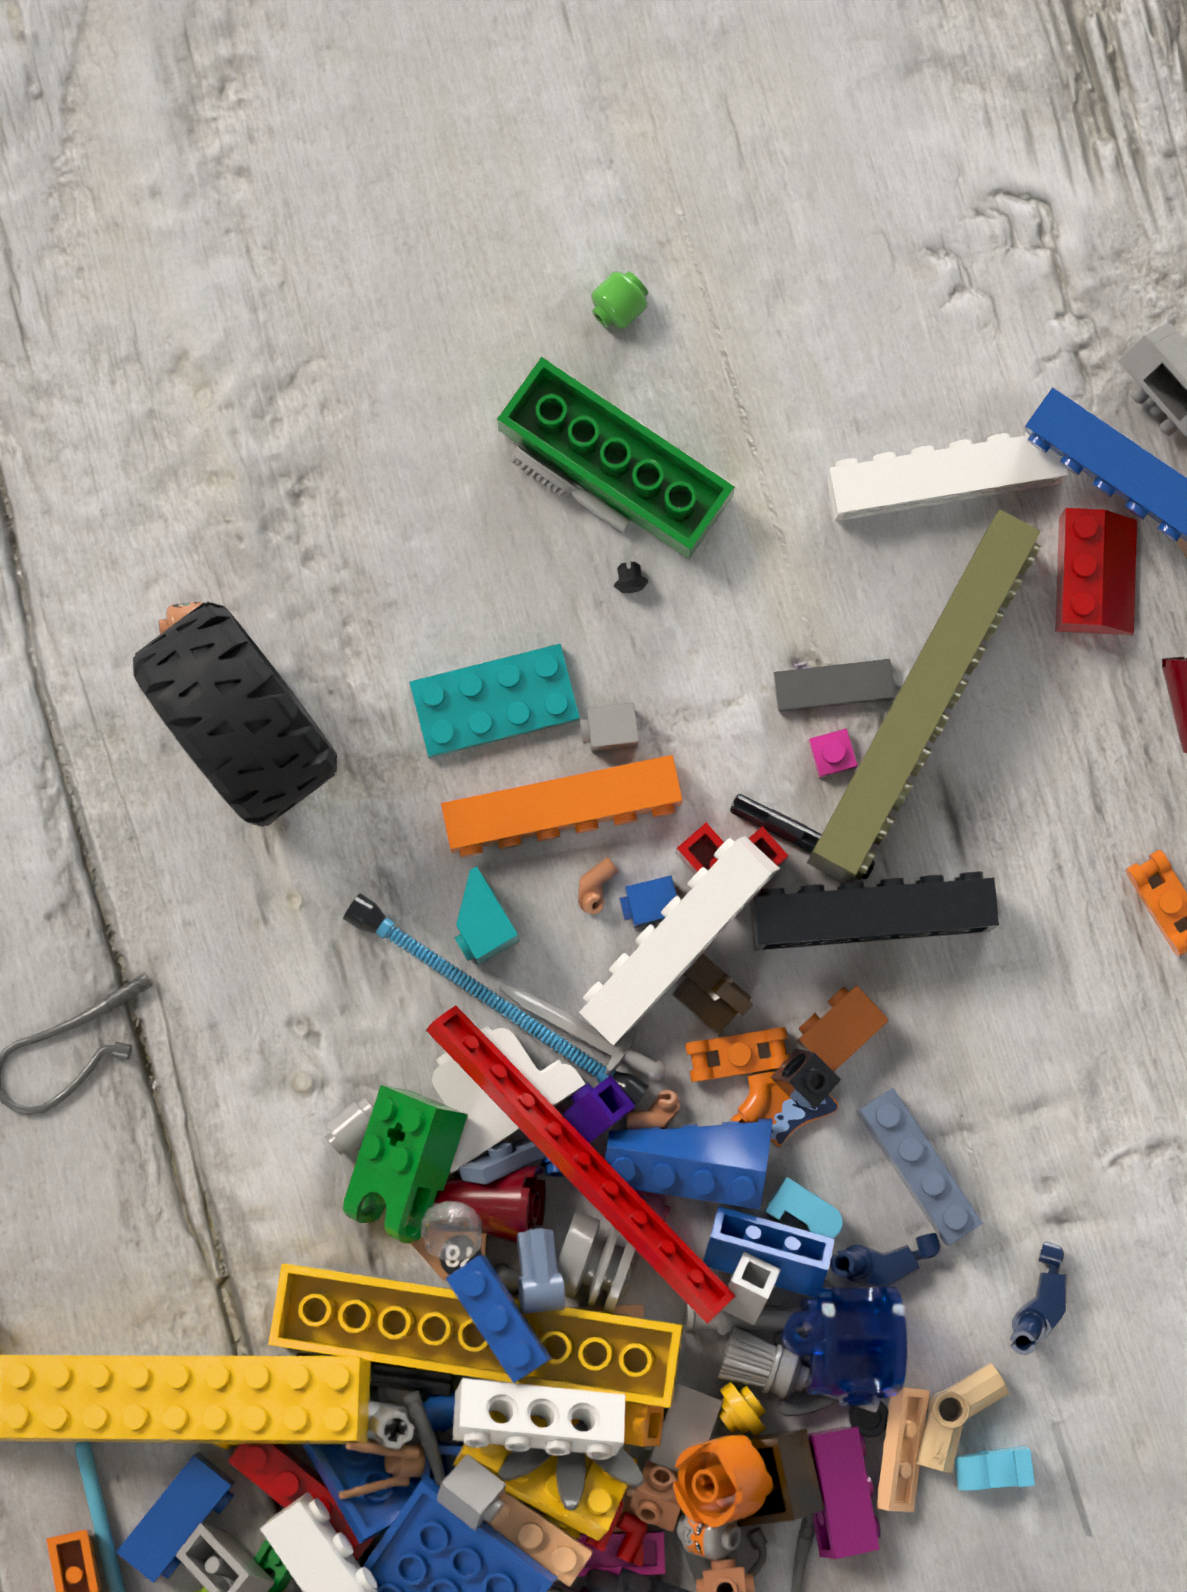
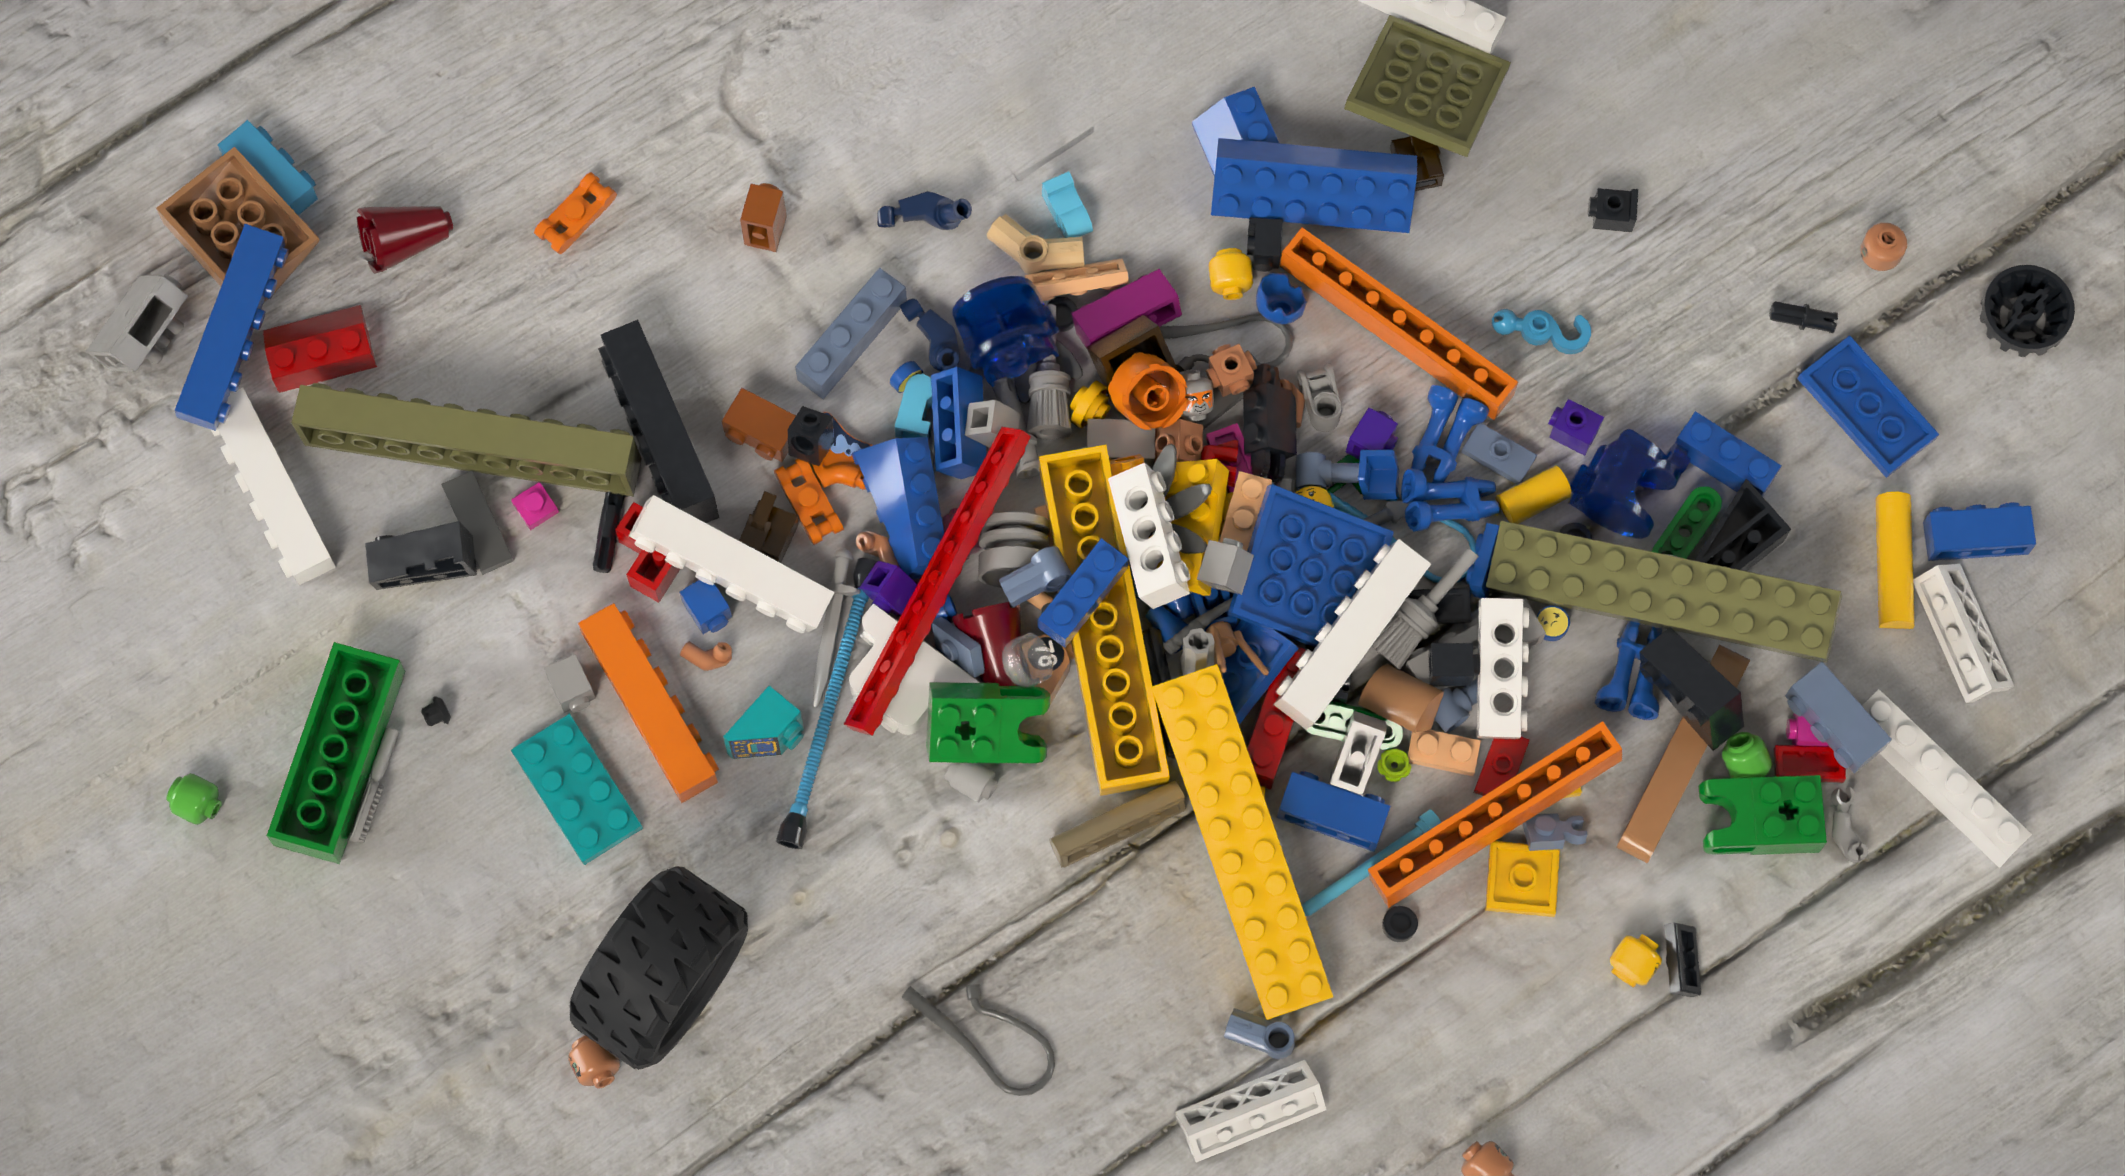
camera: 110 degrees left, 10 degrees down
none -> black wedge [365,521,477,590]
none -> dark orange brick [740,183,787,252]
none -> blue tile [890,361,923,393]
none -> dark tan brick [1049,780,1186,868]
none -> black tile [1382,906,1418,942]

